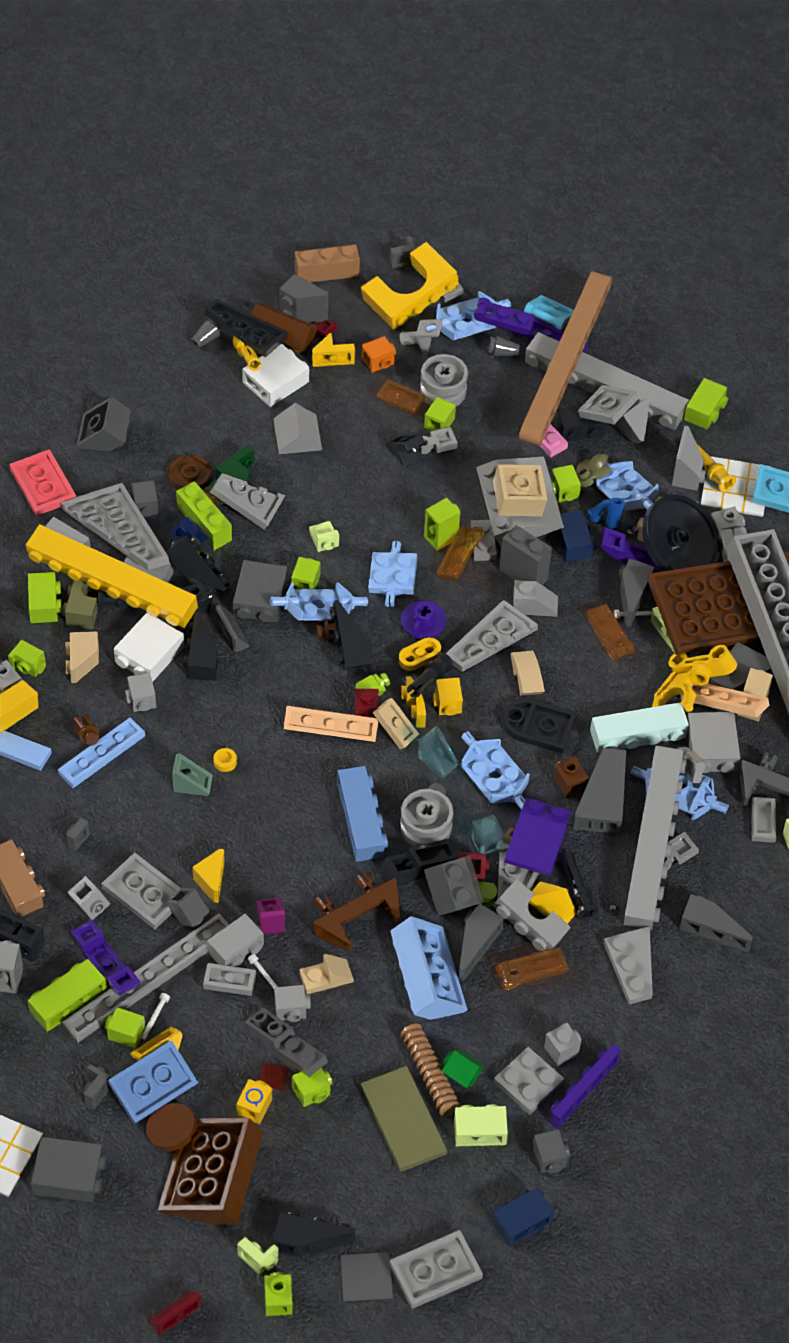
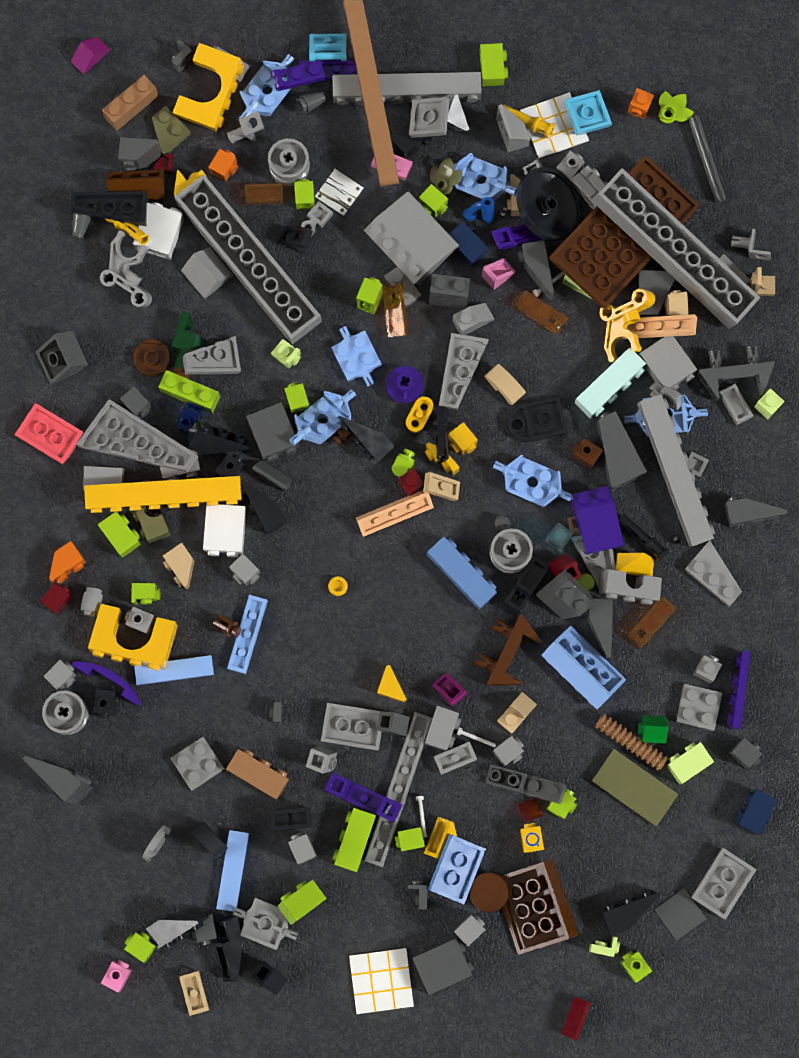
camera: 30 degrees left, 25 degrees up
sand green slope [172,753,213,796] -> none
clear light blue slope [418,726,460,778] -> none
tan container [493,464,547,517] -> none
none -> magenta slope [71,37,110,75]
none -> light grey piece [100,230,152,308]
none -> olive wing [152,106,191,156]
none -> light grey brick [174,174,322,345]
none -> white sticker [315,169,363,216]
none -> light grey brick [454,915,485,946]
none -> bright pink slope [482,258,516,290]

